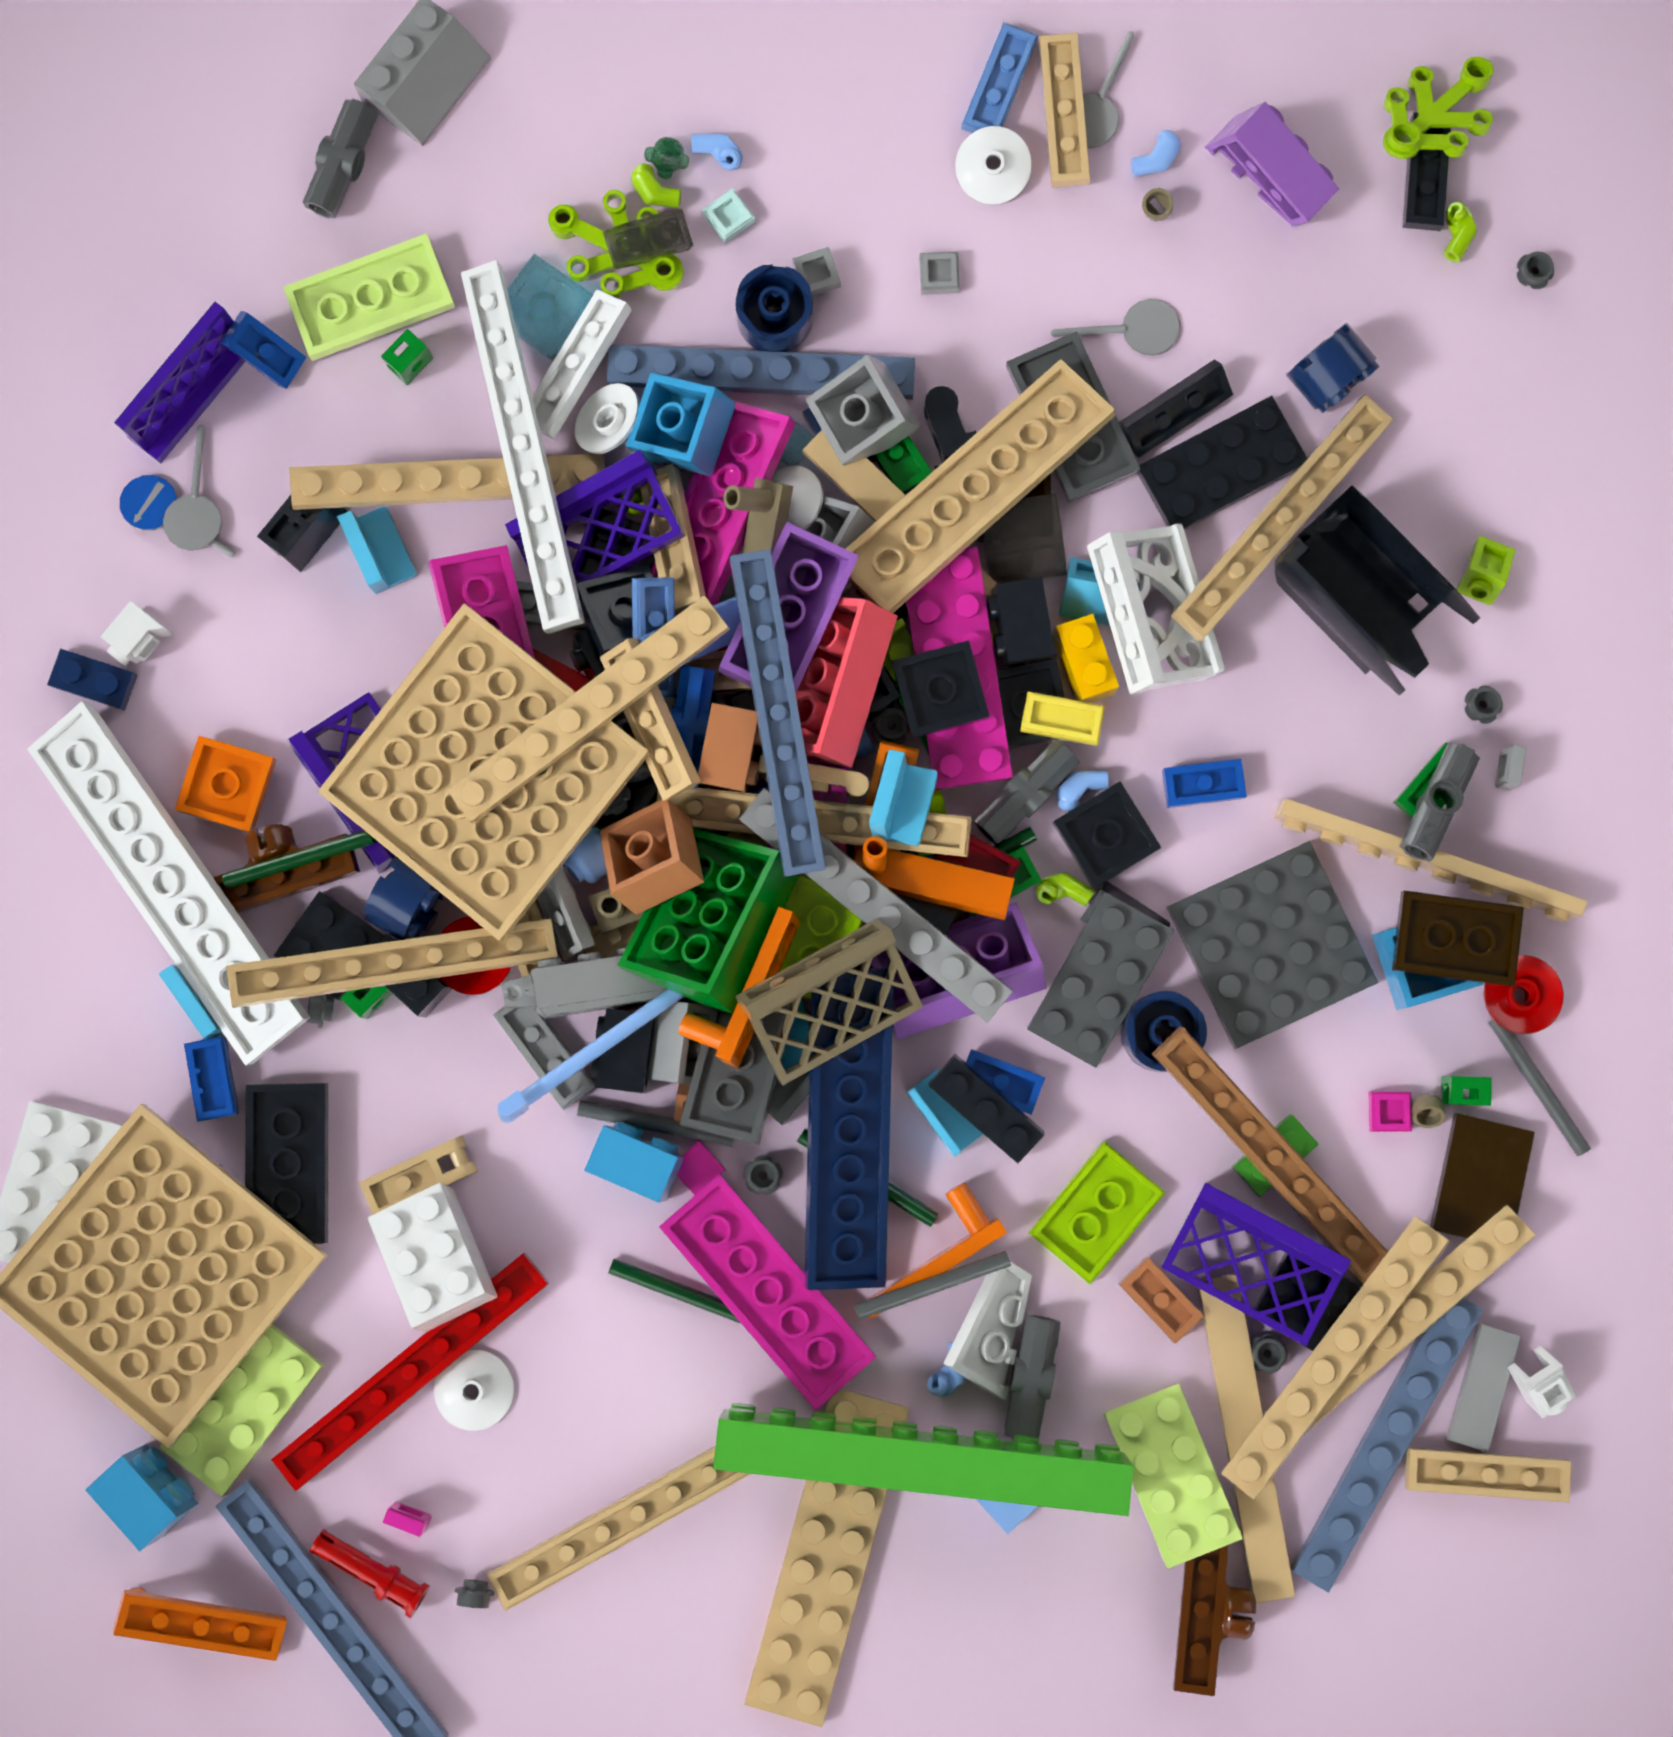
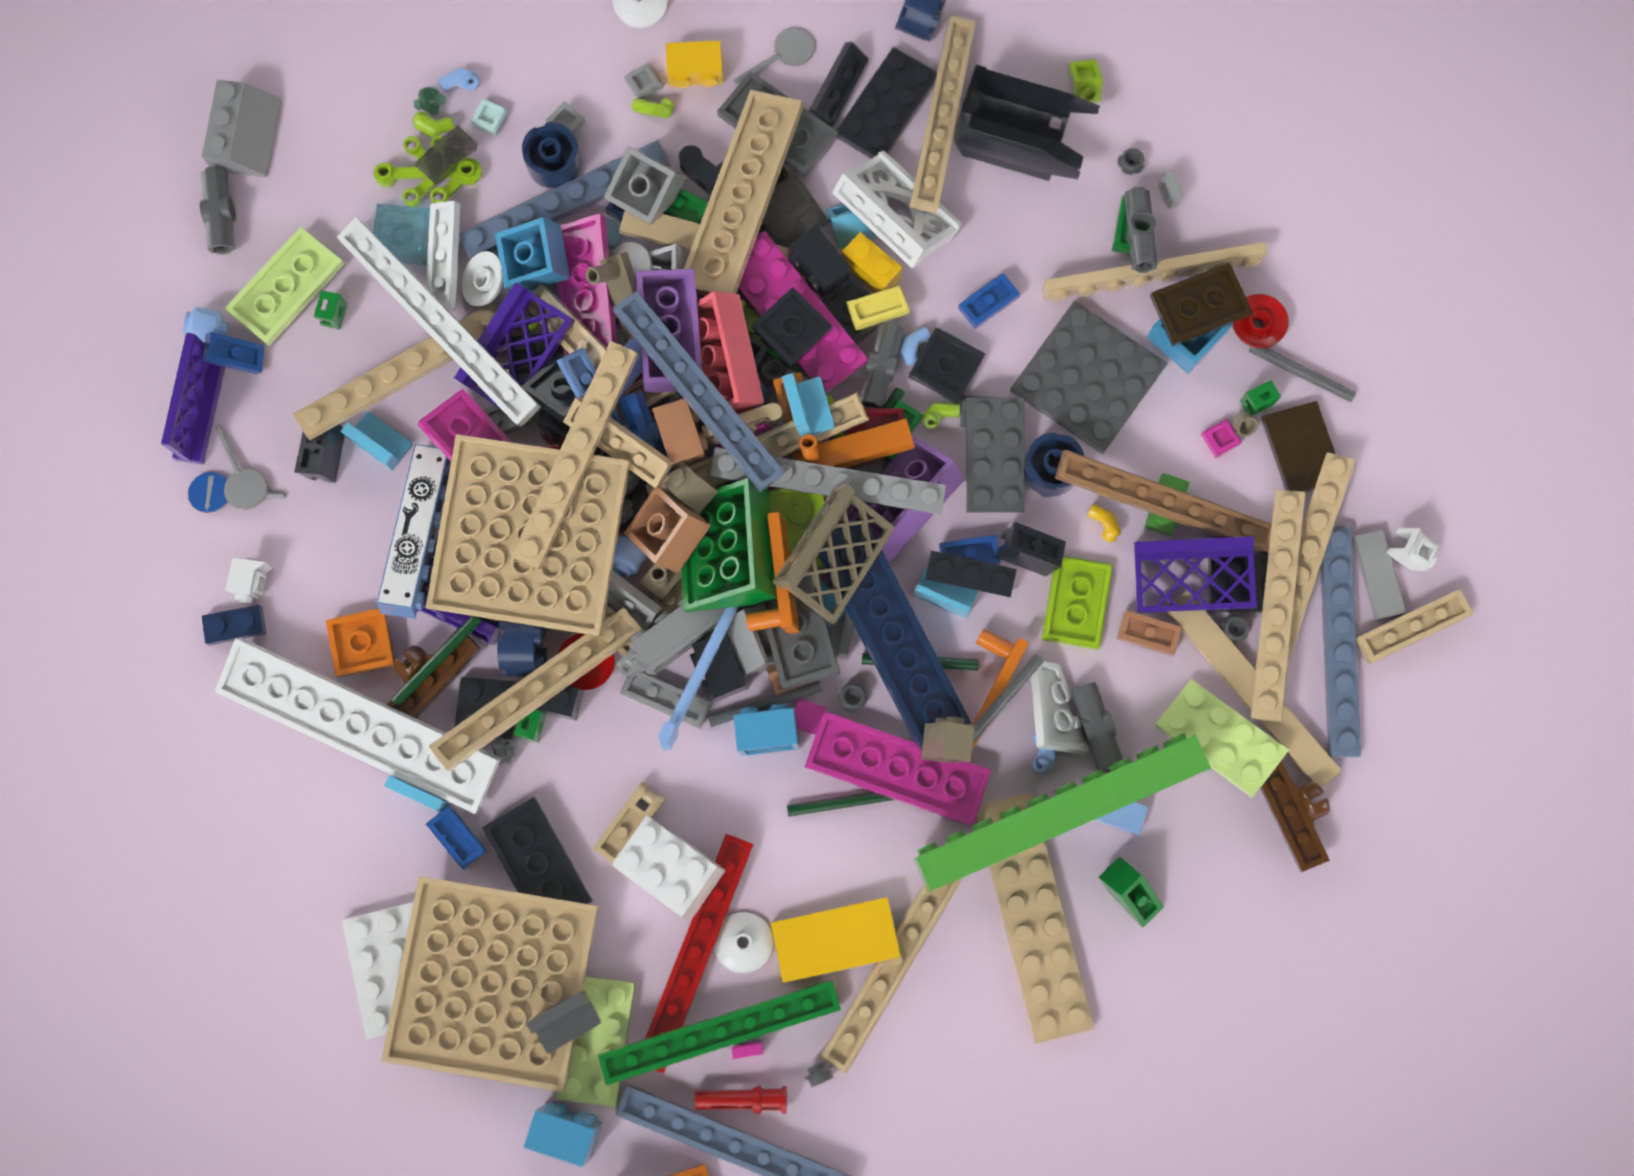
camera: 30 degrees left, 5 degrees down
none -> light blue head [183,307,228,343]
none -> brick [376,444,451,619]
none -> dark grey panel [526,990,601,1054]
none -> green plate [597,980,841,1086]
none -> lime arm [632,98,675,119]
none -> dark tan brick [664,462,718,514]
none -> yellow brick [666,40,723,88]
none -> yellow tile [771,897,901,983]
none -> dark tan brick [921,717,974,763]
none -> black hinge [995,522,1066,577]
none -> yellow arm [1086,503,1121,543]
none -> green slope [1098,857,1164,927]

